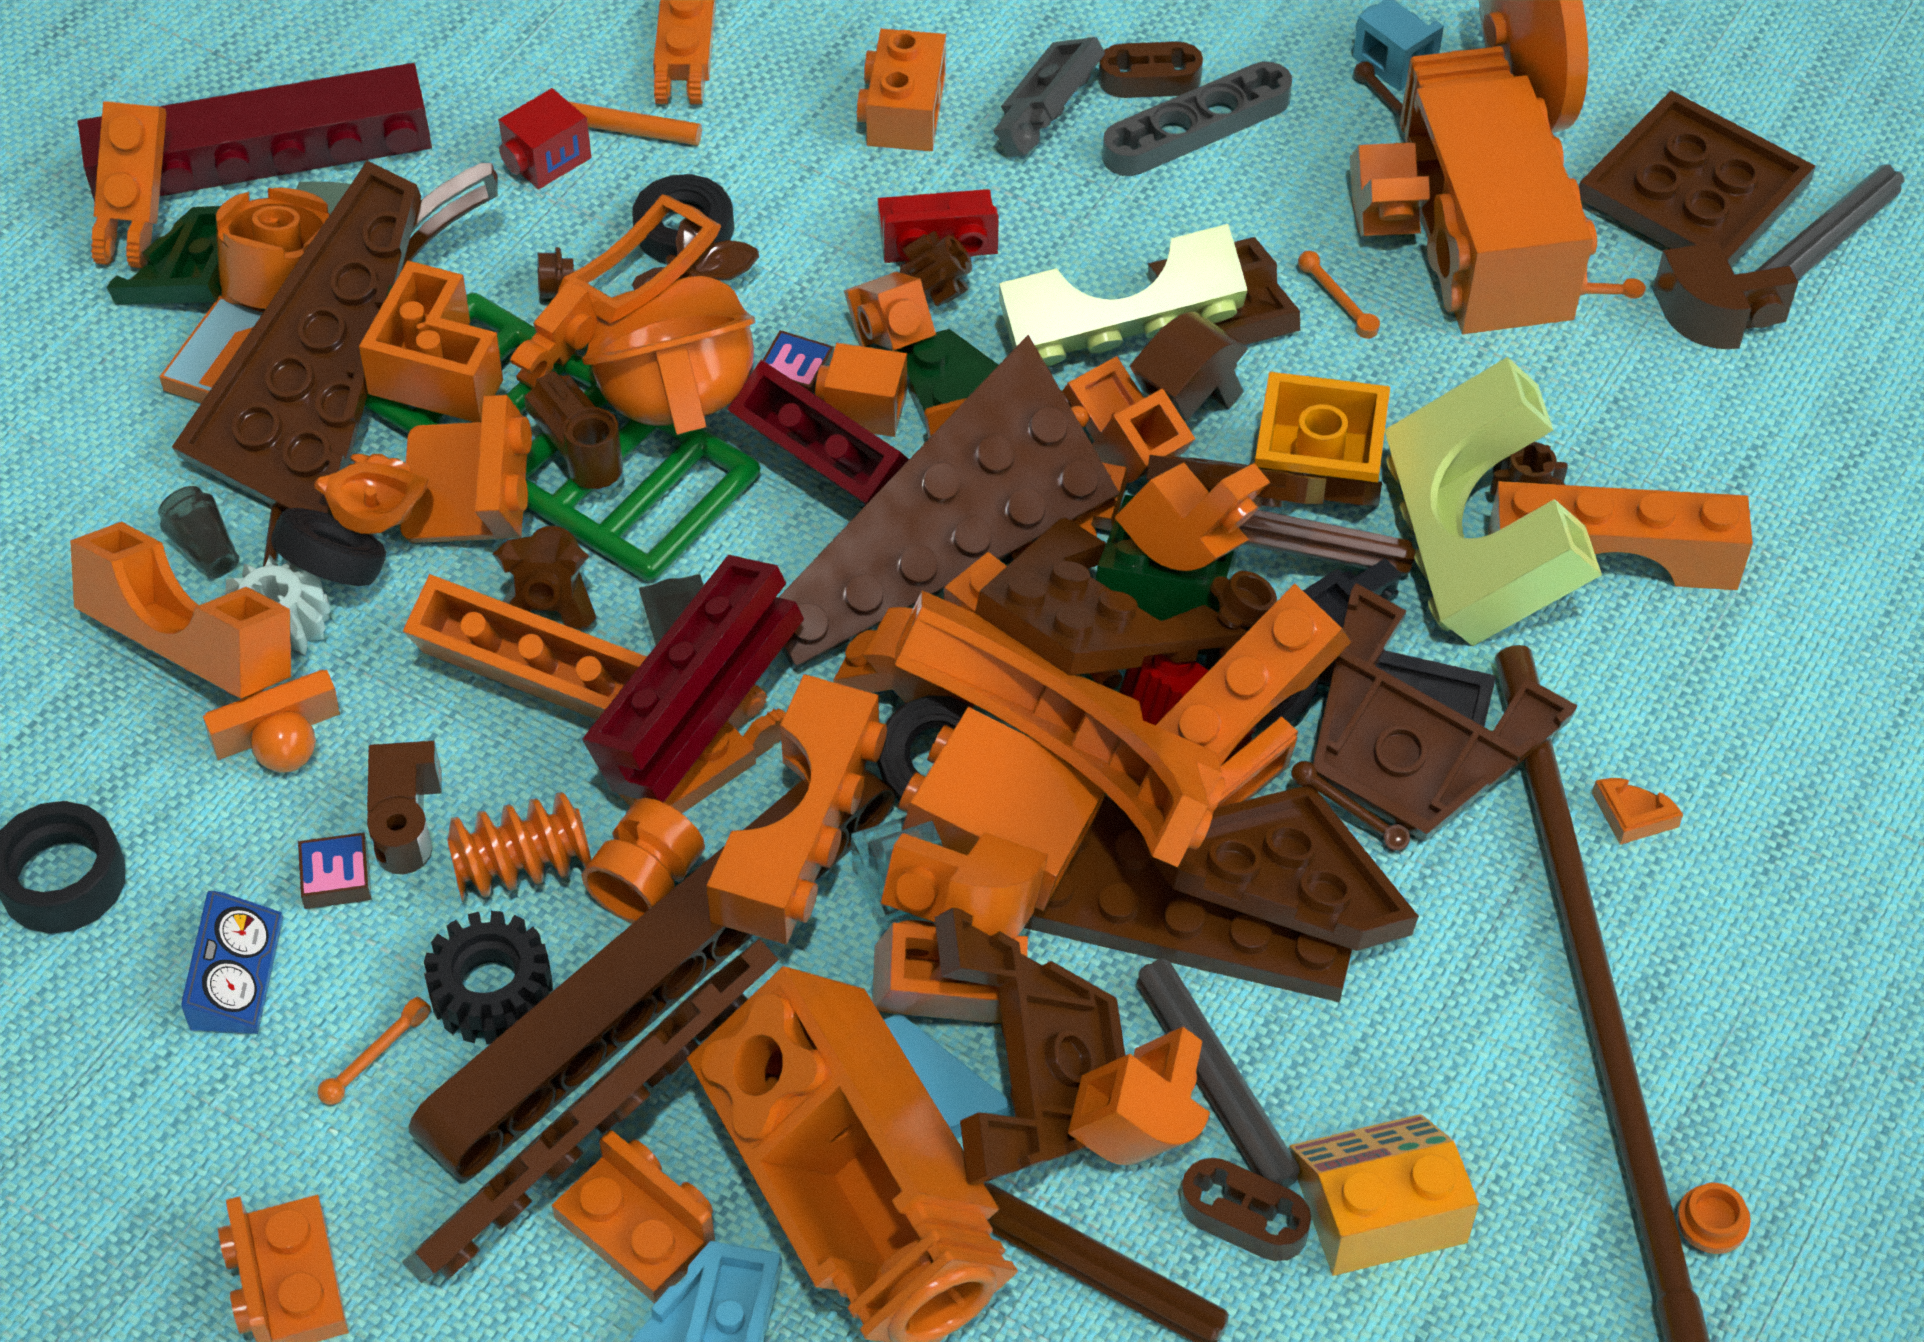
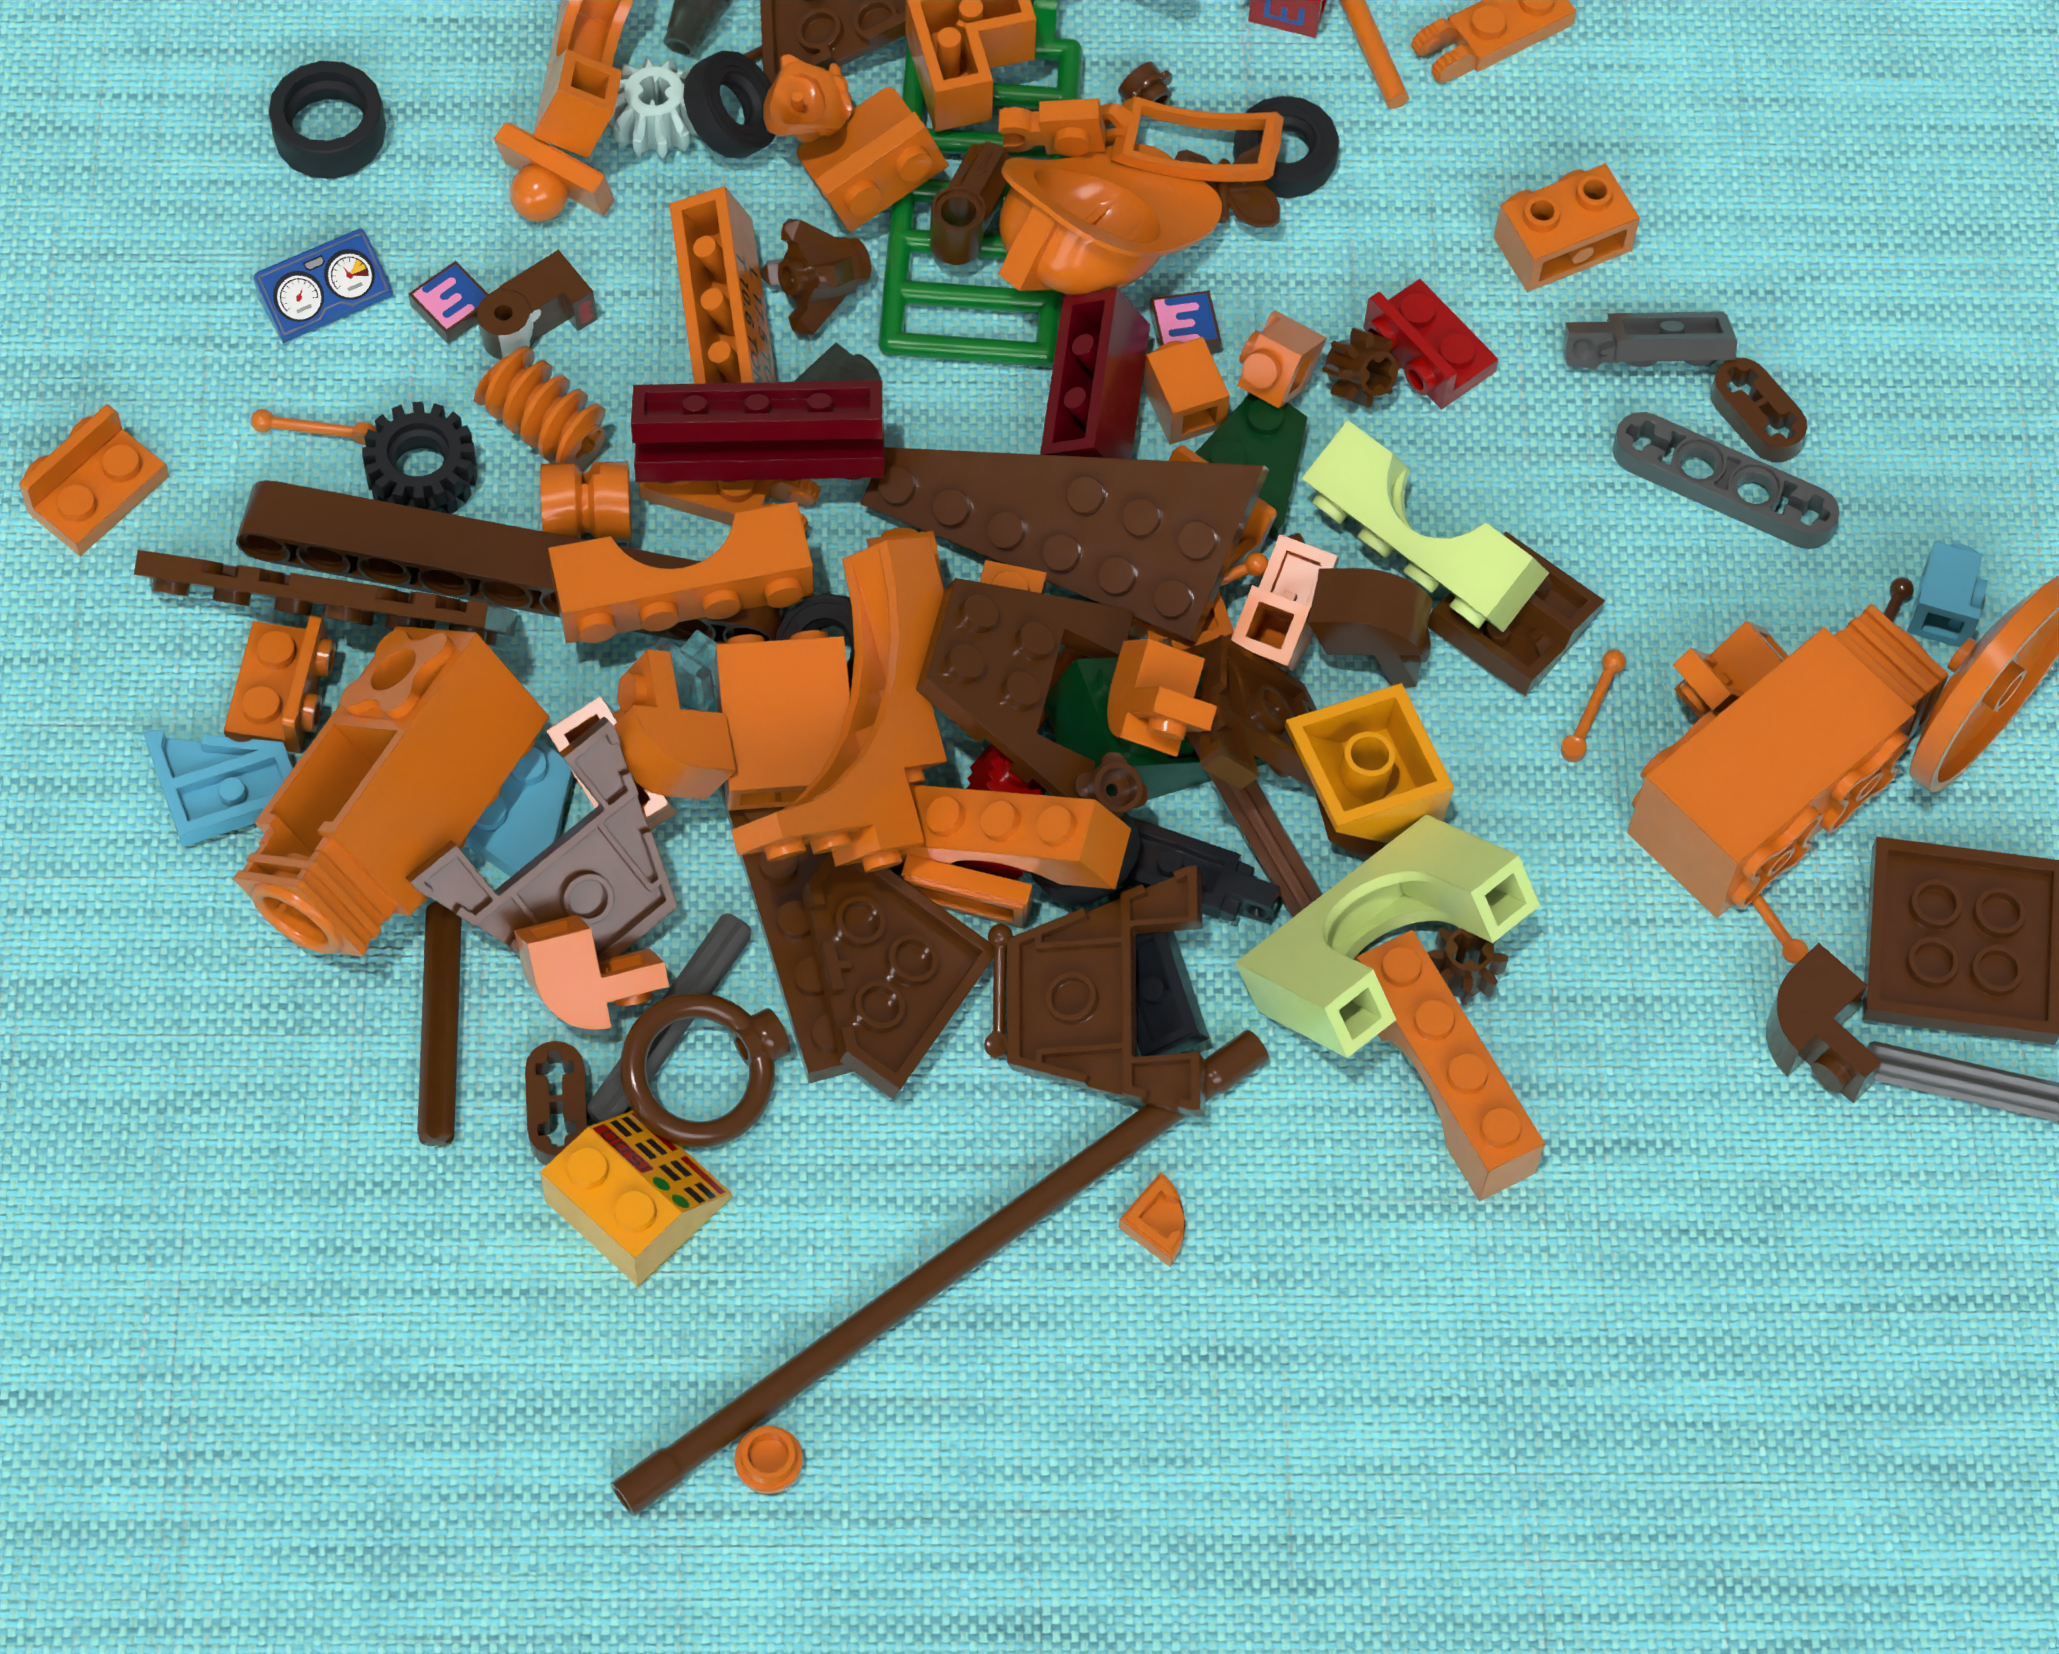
camera: 55 degrees right, 10 degrees up
none -> reddish brown piece [620,992,791,1147]

